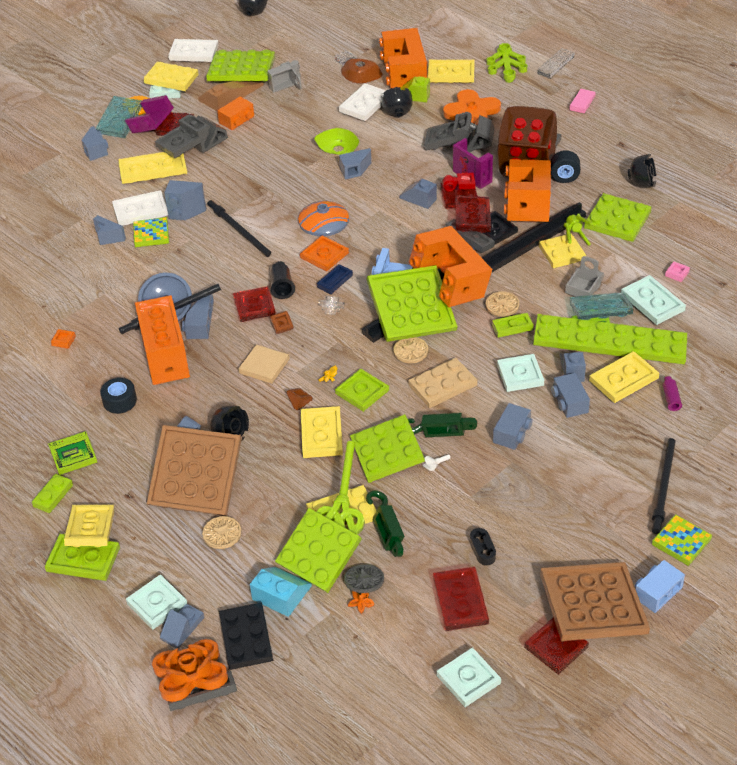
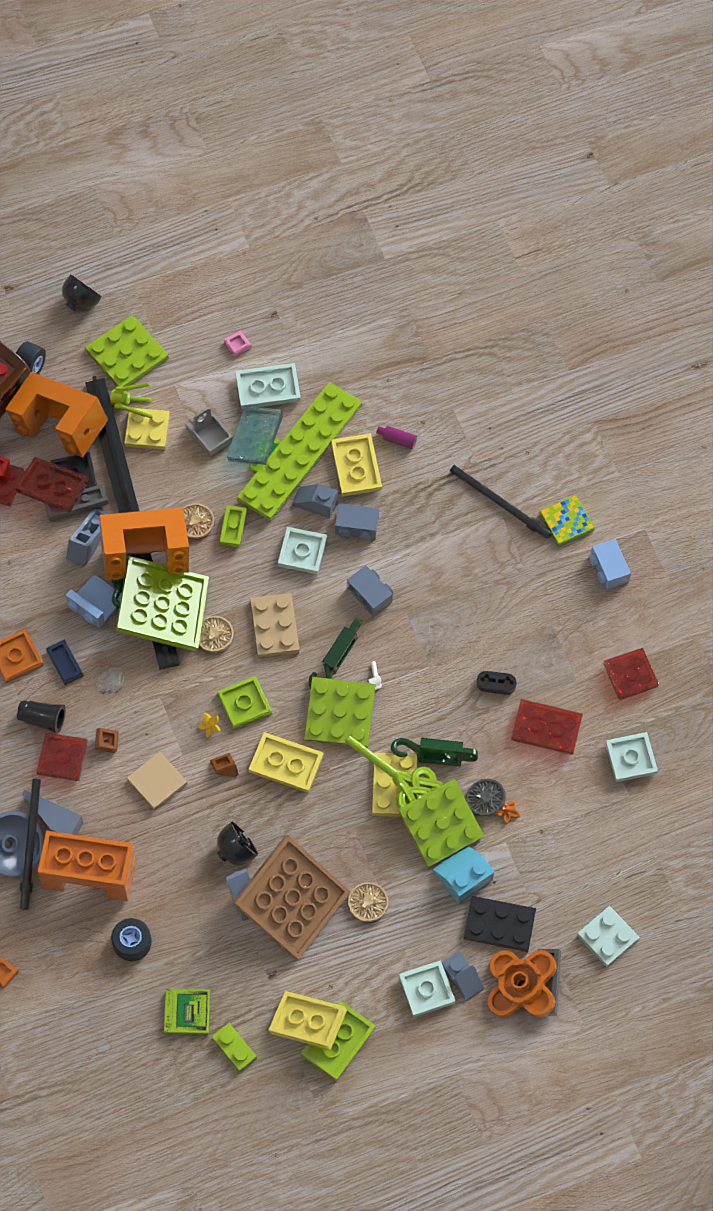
camera: 70 degrees left, 20 degrees up
medium nougat plate [540,562,650,641] -> none
none -> light aqua plate [577,906,640,967]

